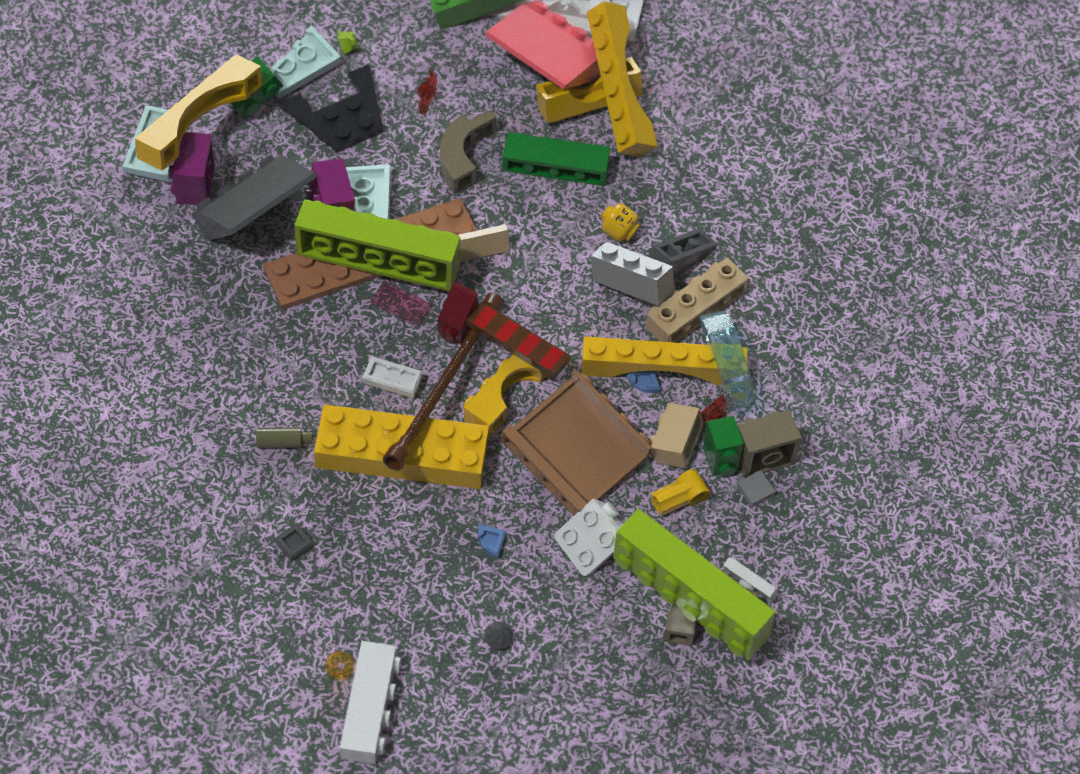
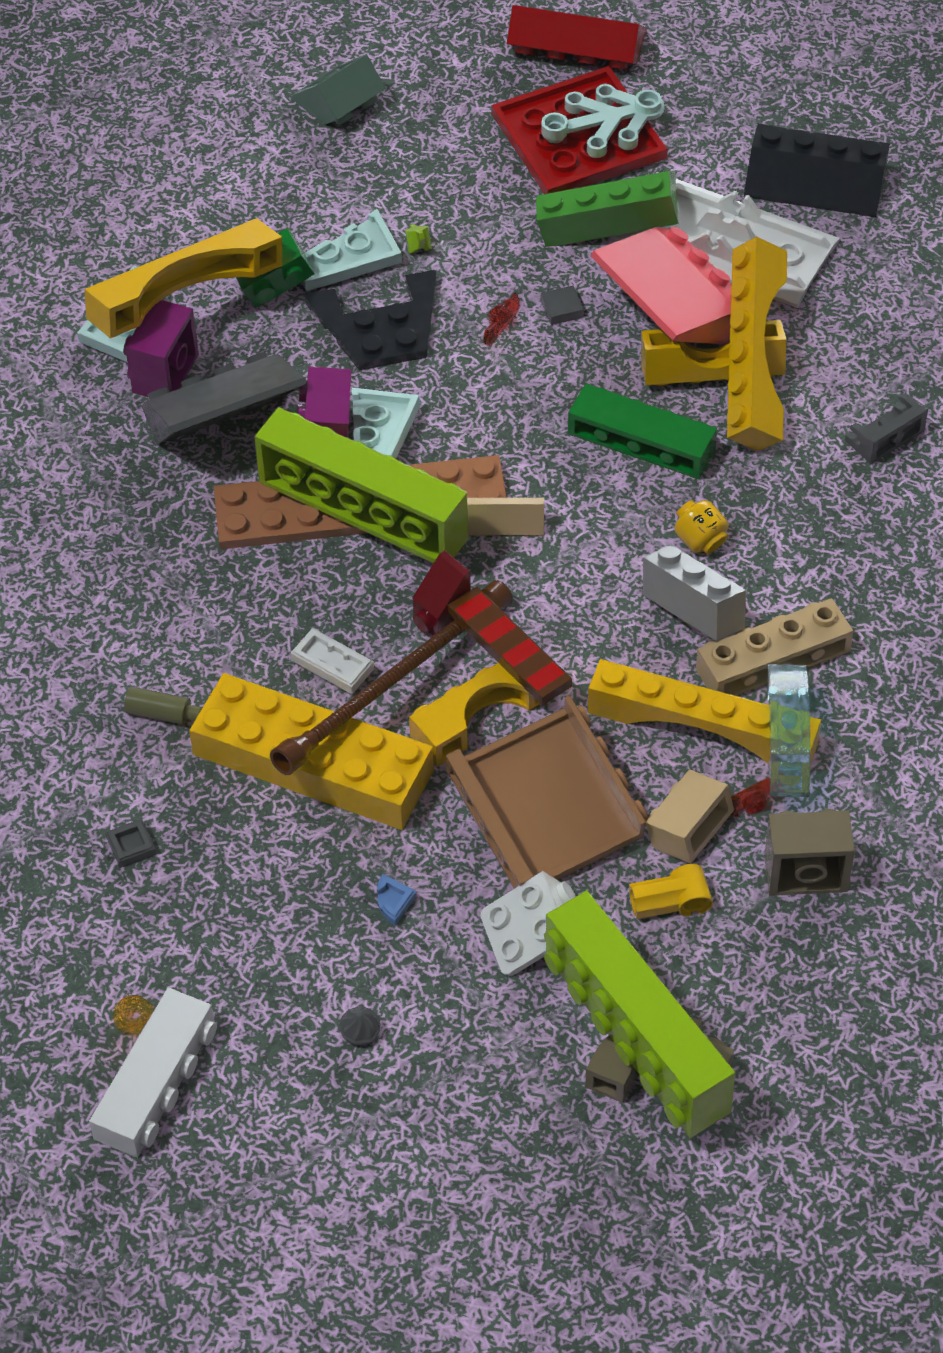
camera: 20 degrees right, 5 degrees down
clear pink tile [370,280,430,327] -> none
dark tan arch [440,110,497,194] -> none
medium blue tile [626,371,661,393] -> none
dark grey slope [647,228,718,280] -> none
green brick [703,416,744,477] -> none
white plate [723,557,778,602] -> none
light grey tile [737,470,776,508] -> none
none -> dark grey tile [541,286,584,325]
none -> dark grey hinge [845,393,928,464]

